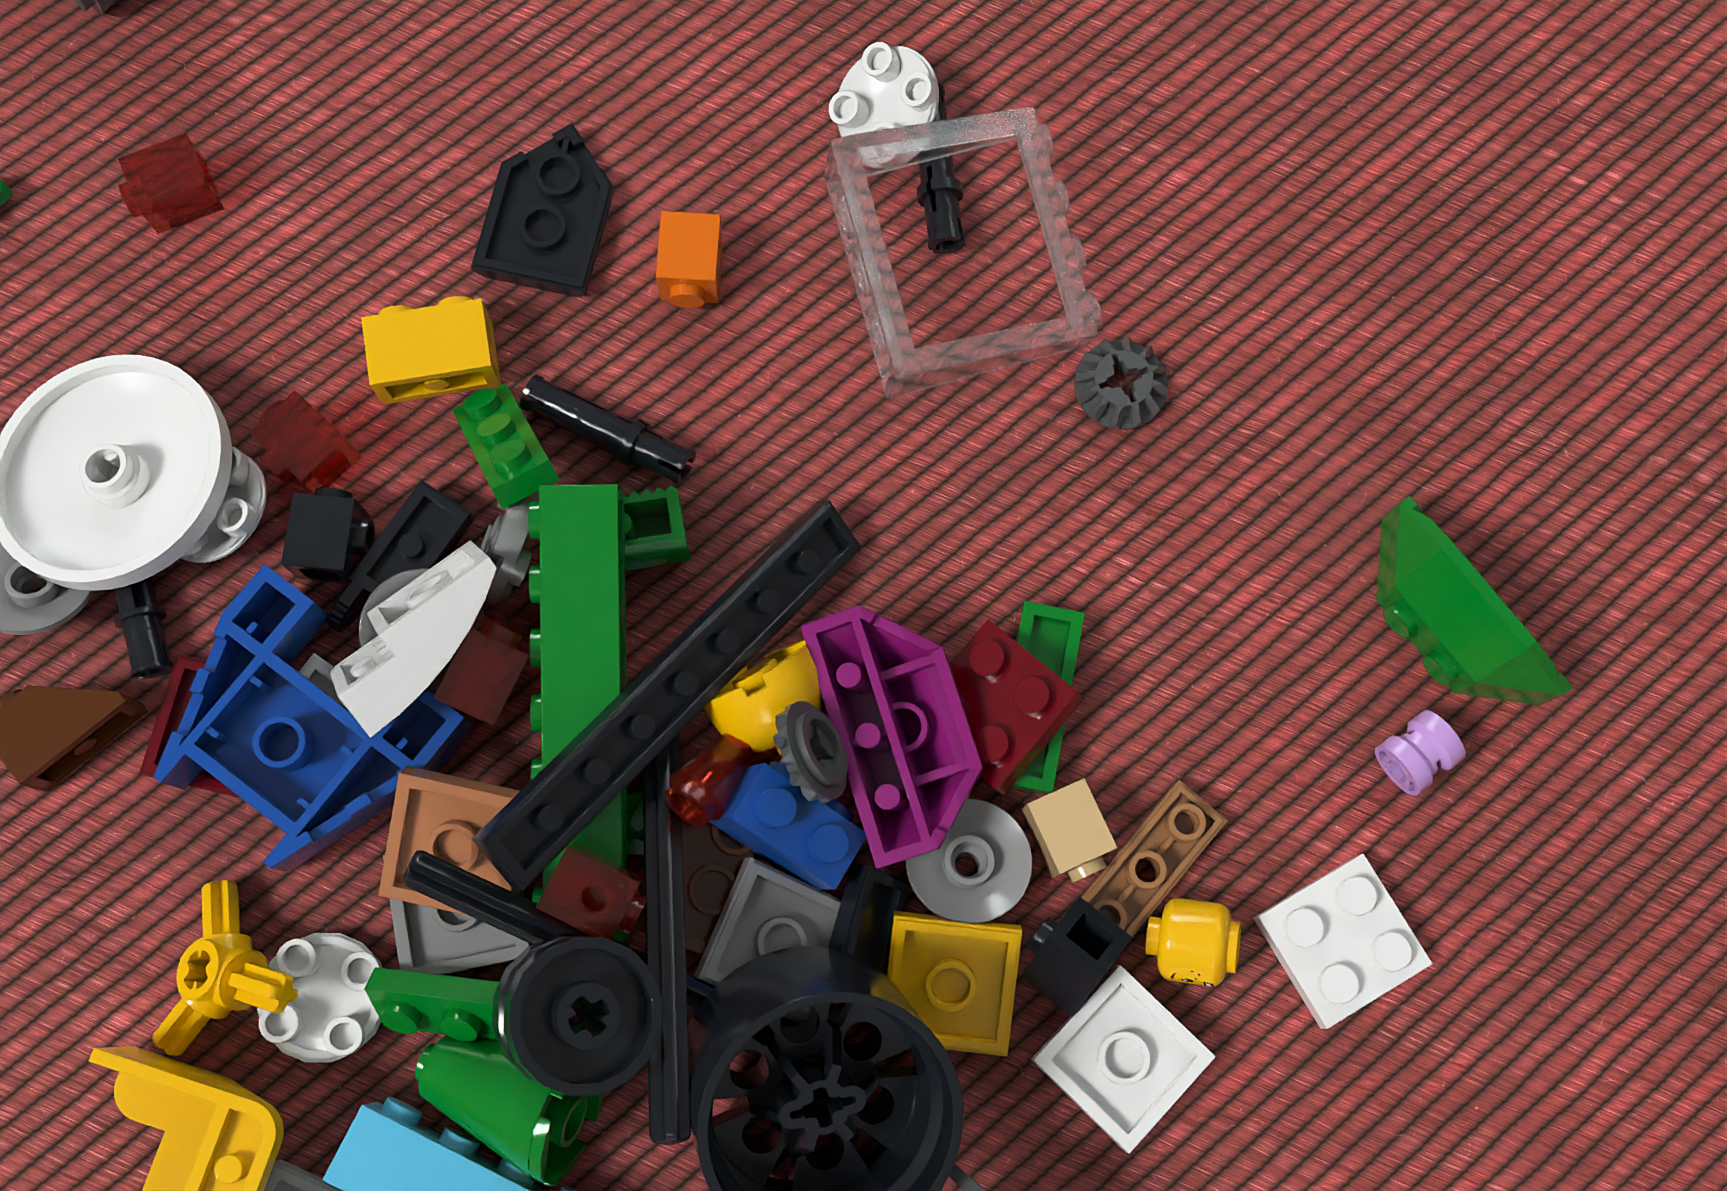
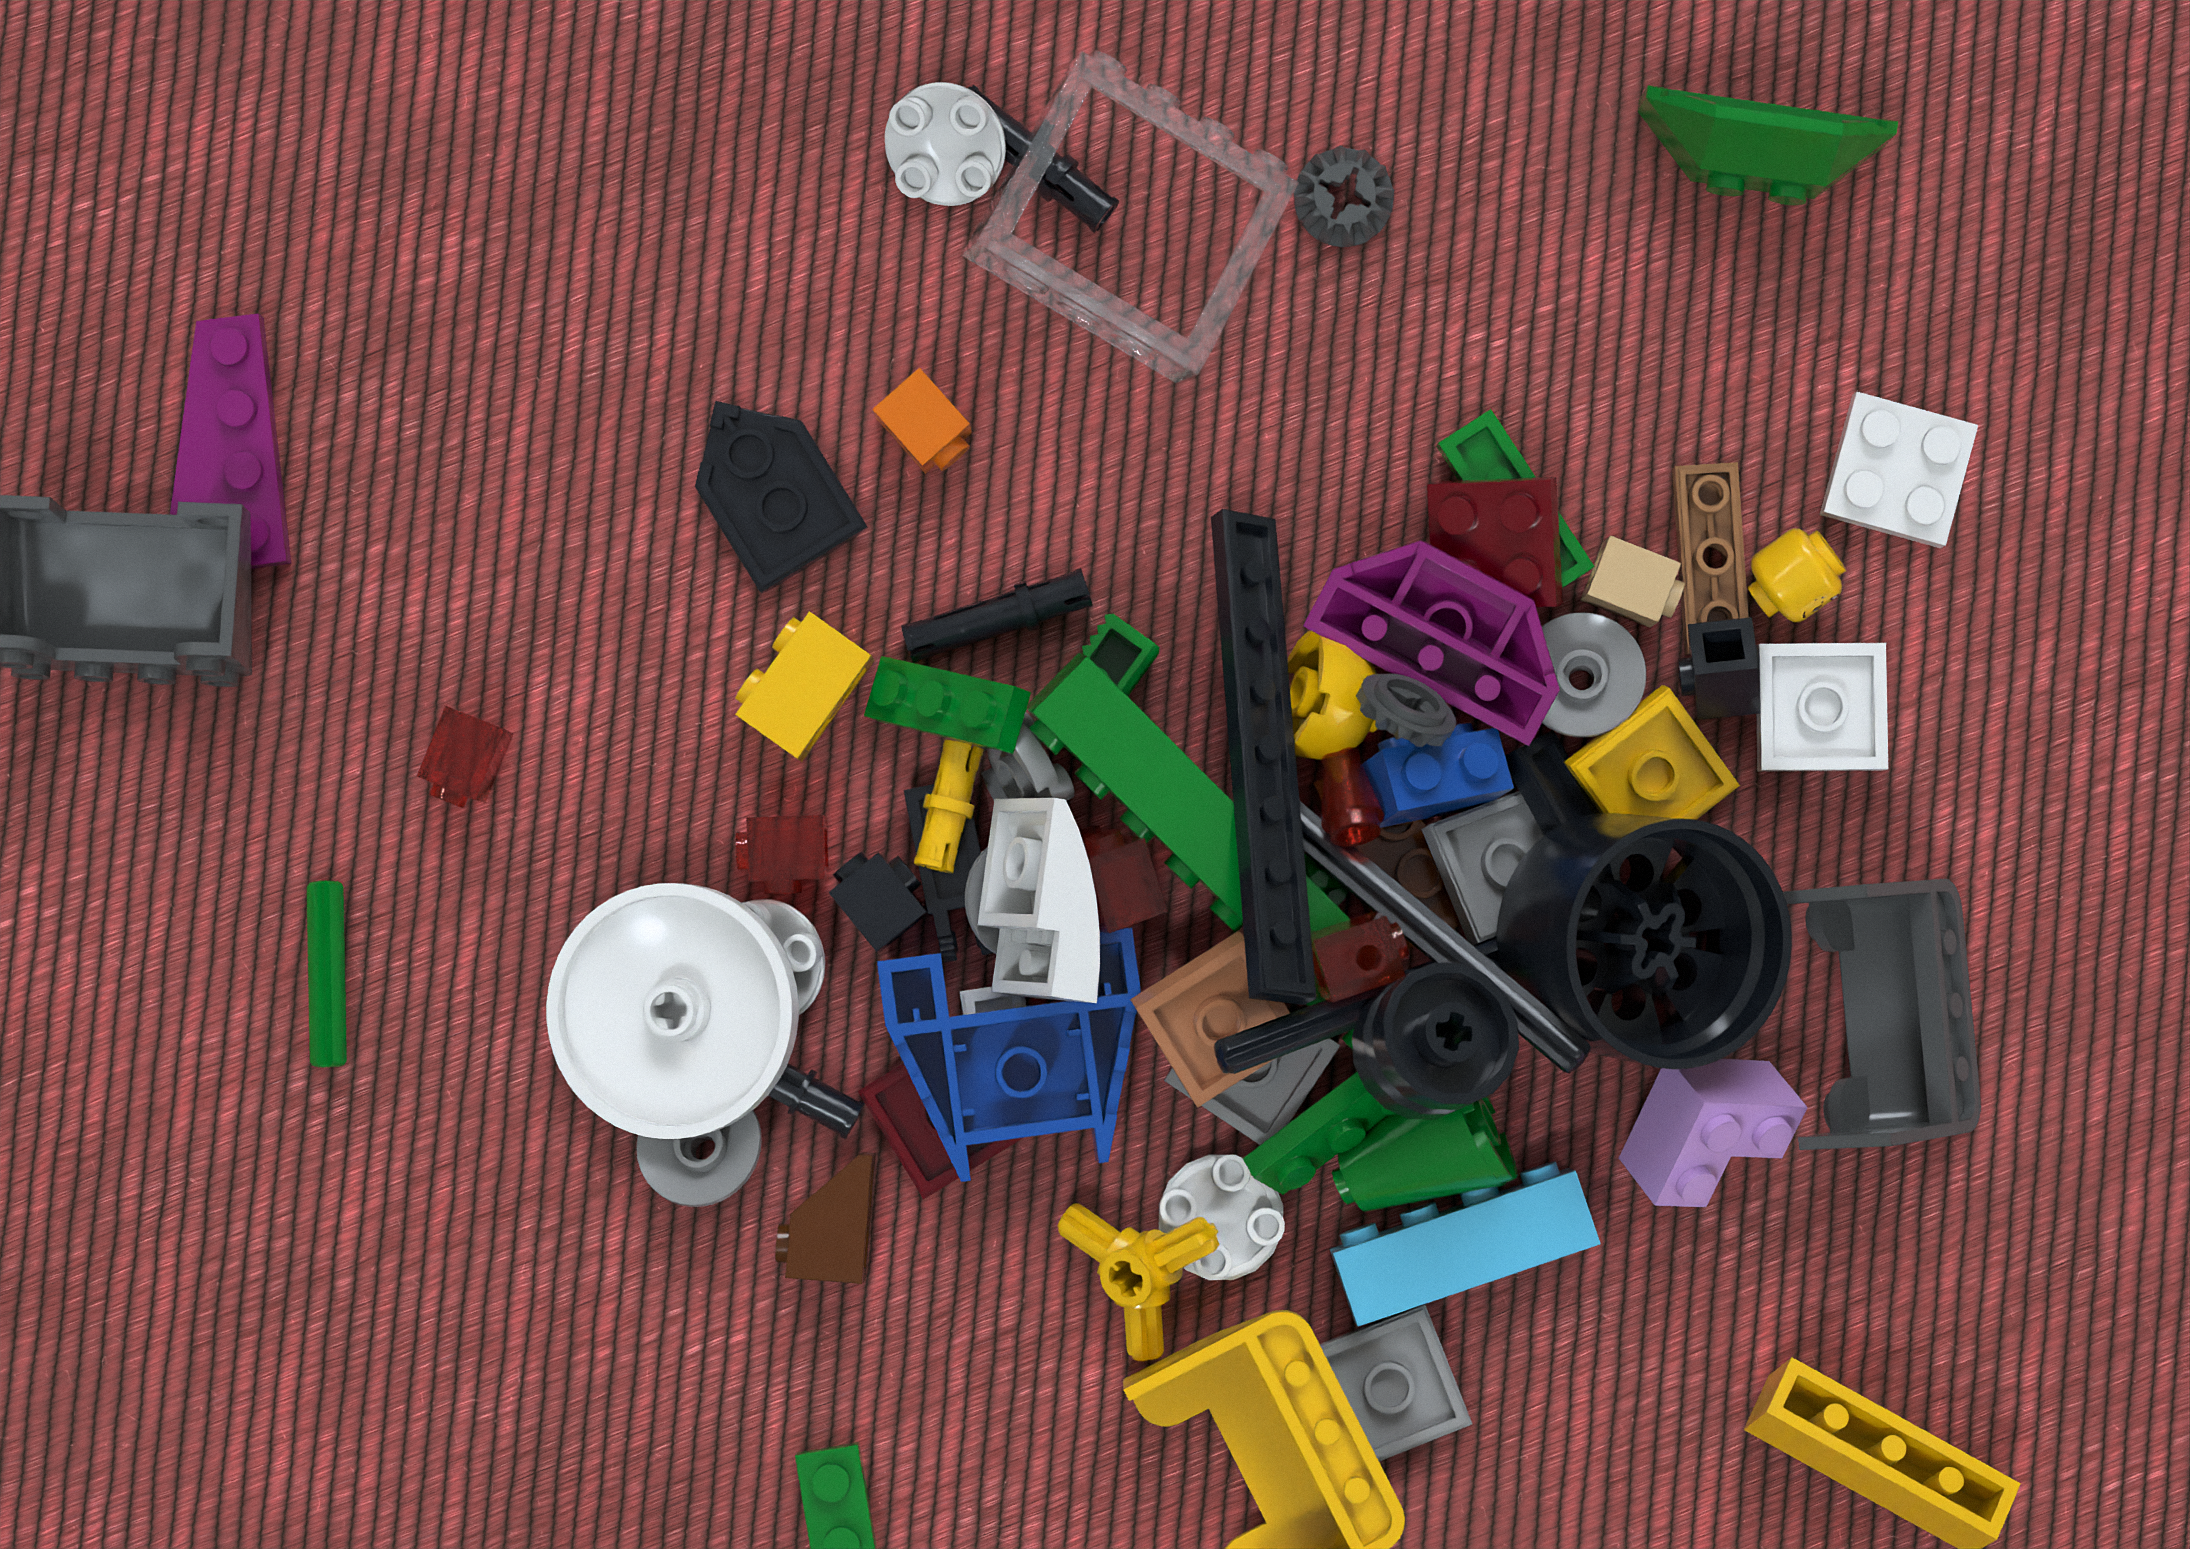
camera: 35 degrees left, 10 degrees up
lavender wheel [1375,710,1466,796] -> none
none -> yellow pin [914,740,984,873]

